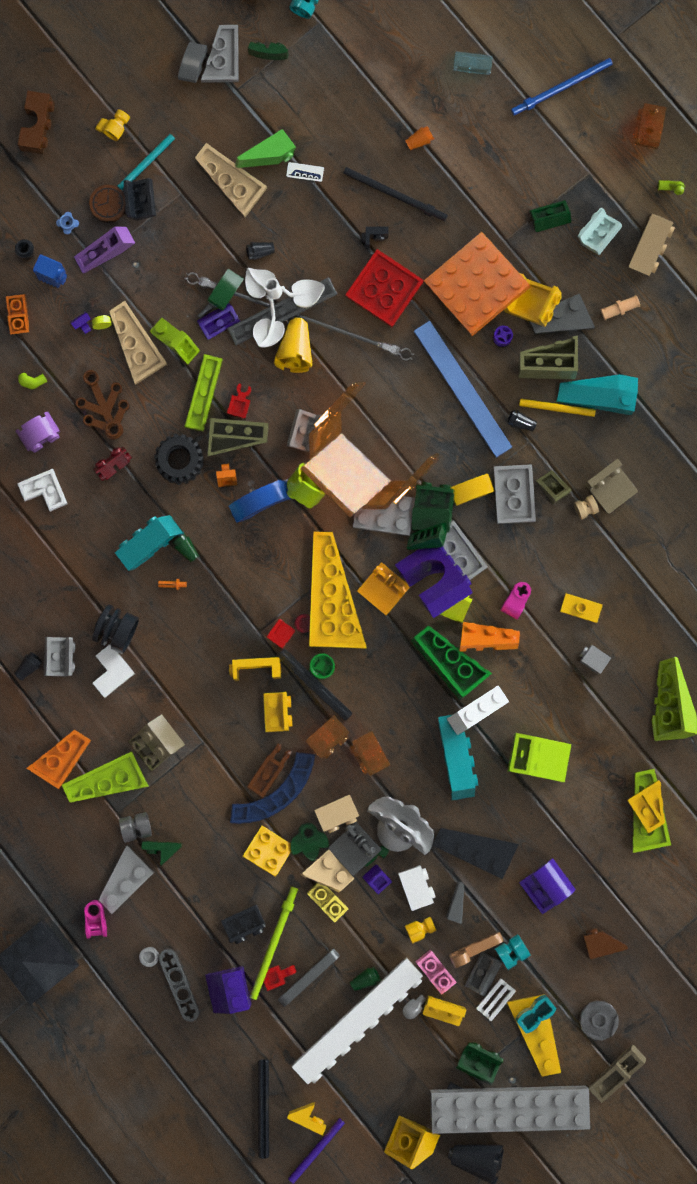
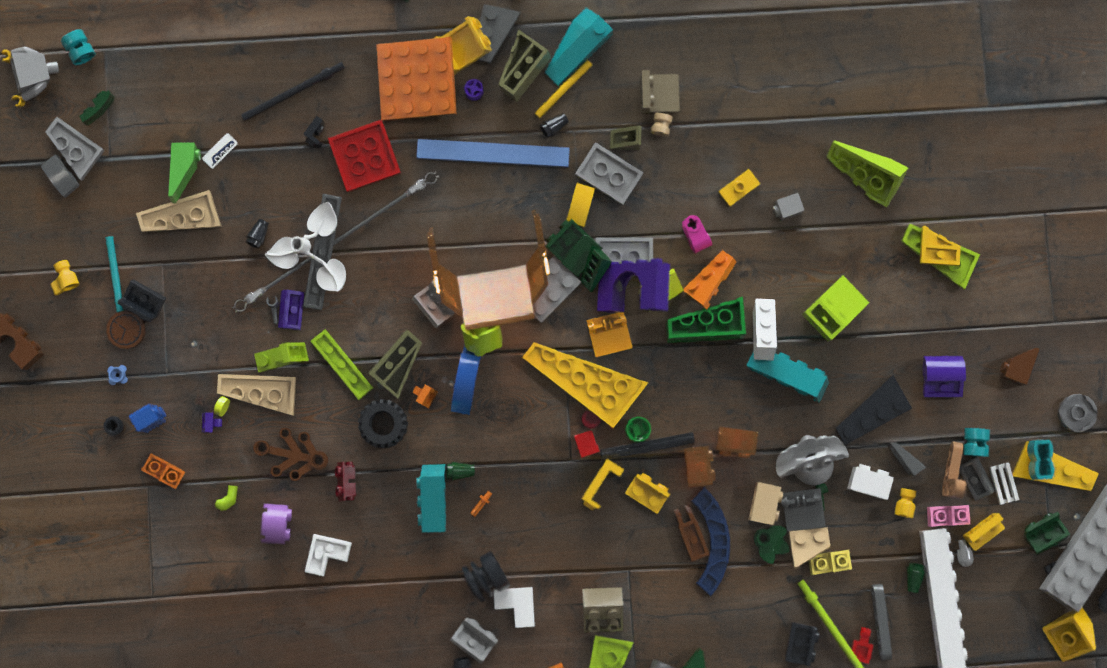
camera: 60 degrees left, 0 degrees up
medium lavender slope [74,227,135,273] -> none
dark green slope [207,269,244,311] -> none
red plate [227,383,251,420] -> none
yellow hinge [242,826,291,877] -> none
yellow cone [274,317,312,373] -> none
dark purple slope [363,865,392,894] -> none
orange cone [405,126,434,150] -> none

